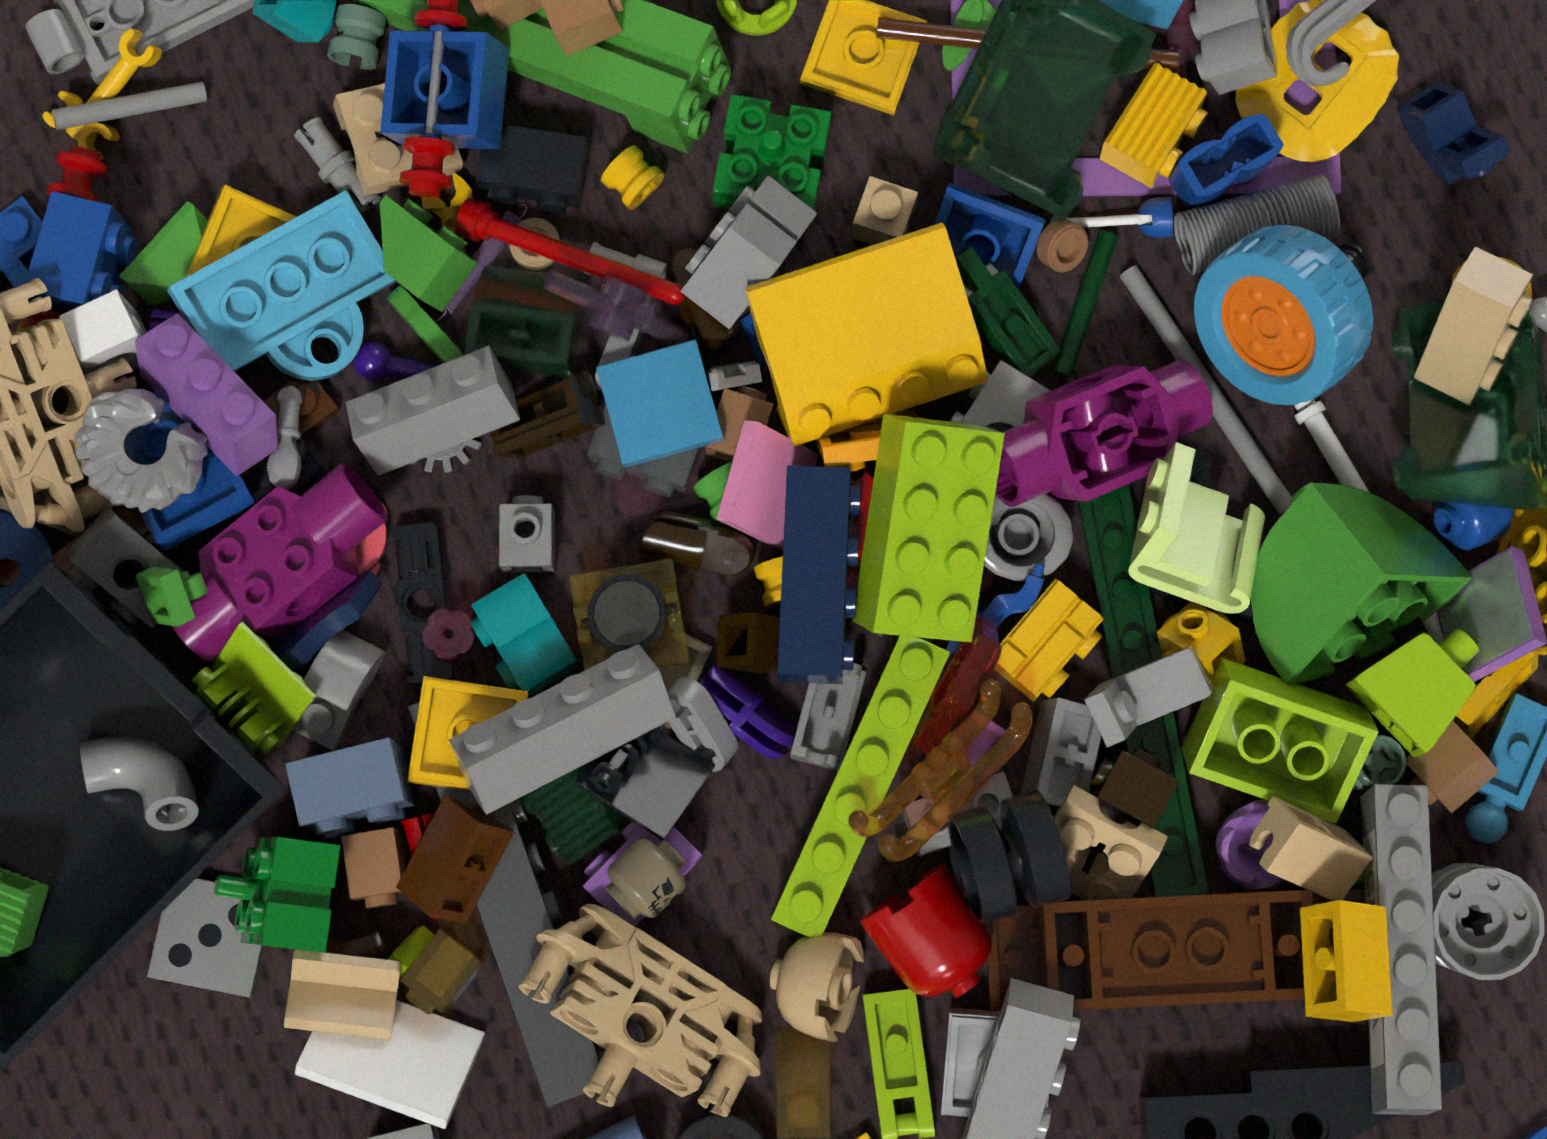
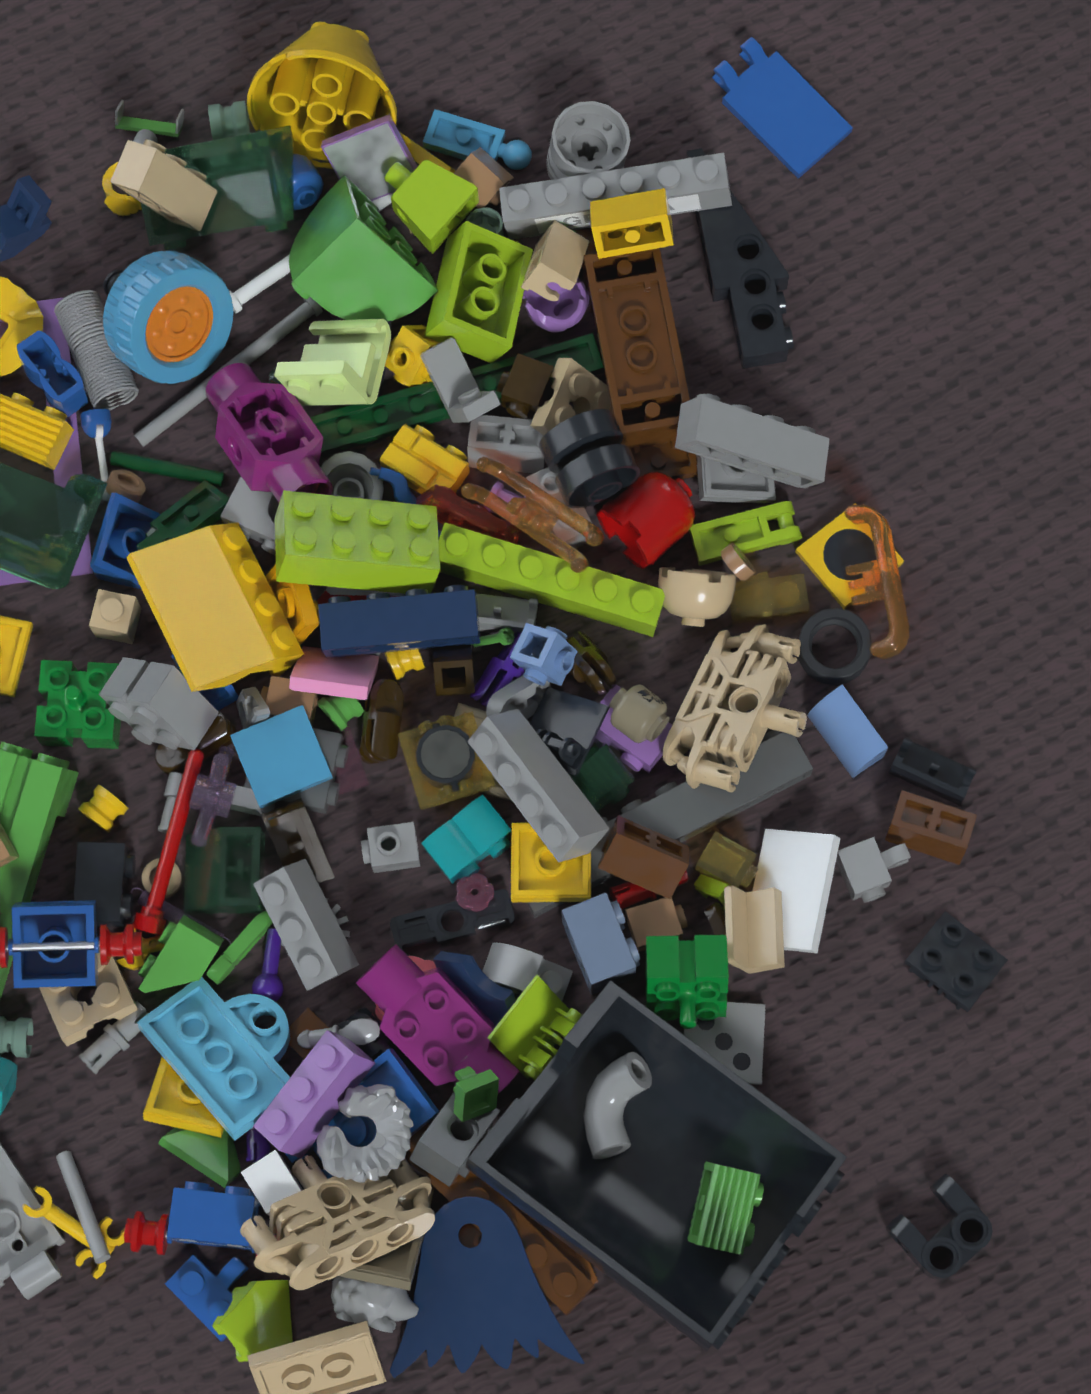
camera: 95 degrees left, 5 degrees down
none -> bright green piece [472,627,515,647]
none -> medium blue brick [510,623,577,686]
none -> dark brown arm [566,631,617,695]
none -> medium nougat tile [721,543,756,581]

